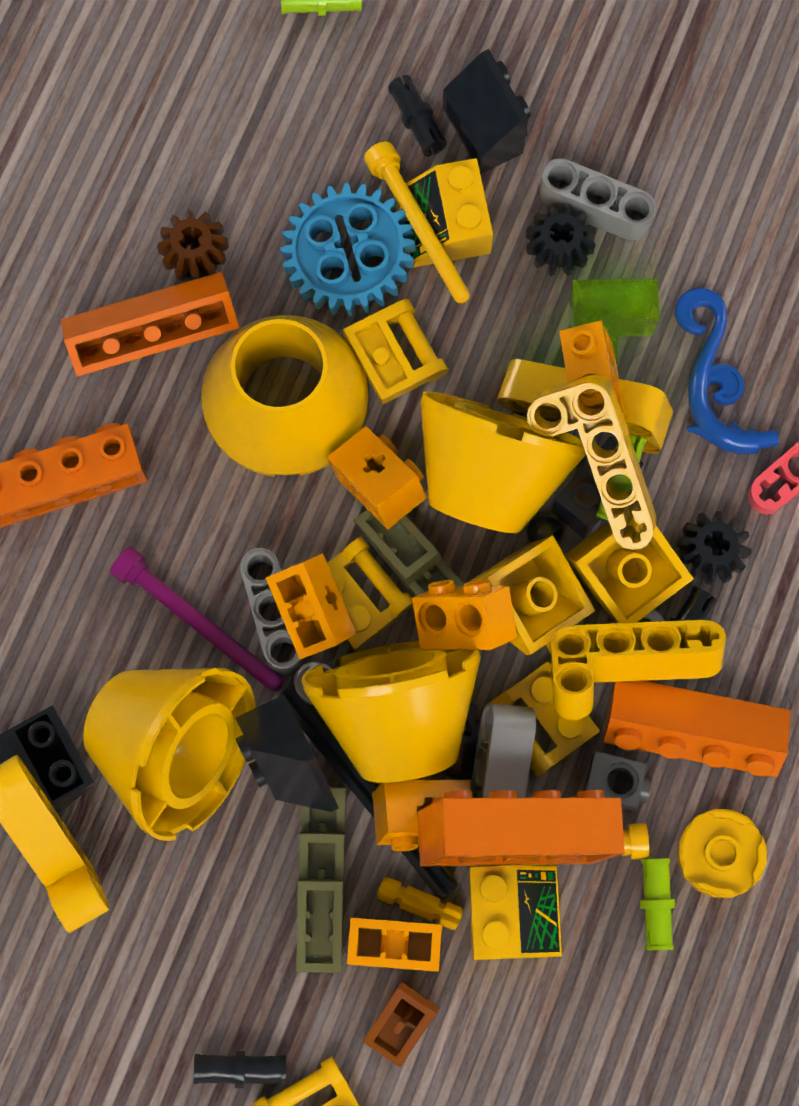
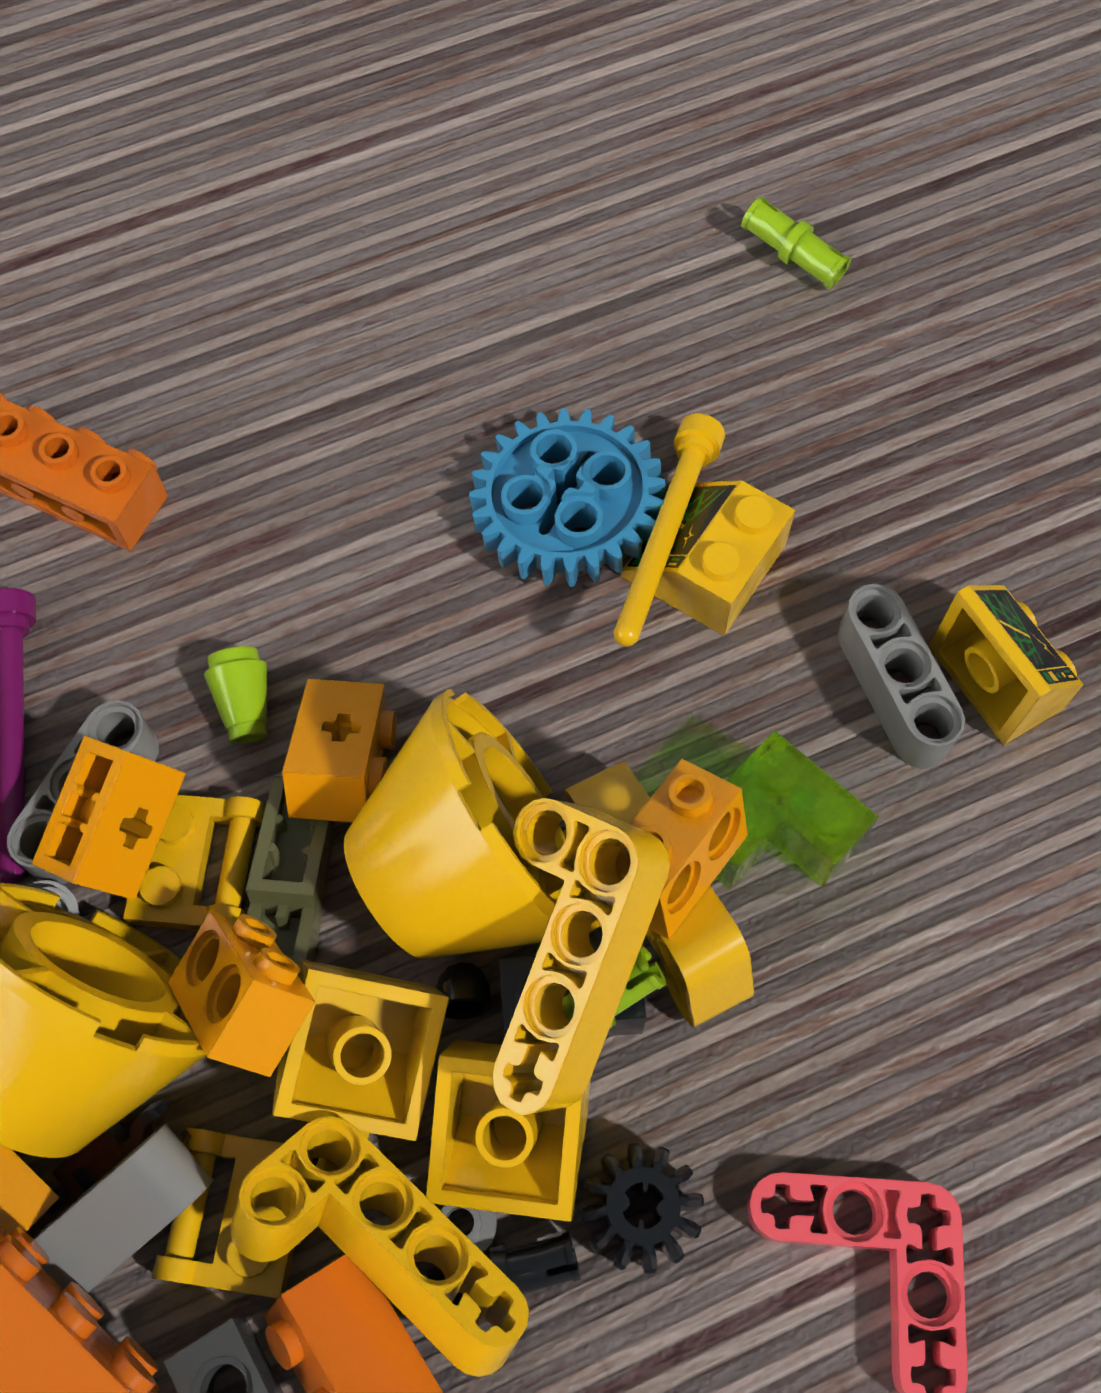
camera: 45 degrees right, 10 degrees down
orange brick [60,272,239,377] -> none
reddish brown gear [157,209,229,280] -> none
yellow cone [201,315,369,477] -> none
yellow plate [343,299,449,405] -> none
black pin [388,75,447,157] -> none
black slope [442,49,530,174] -> none
black gear [526,204,596,276] -> none
blue plant [674,288,779,455] -> none
none -> lime cone [204,646,268,744]
none -> yellow slope [928,585,1084,745]

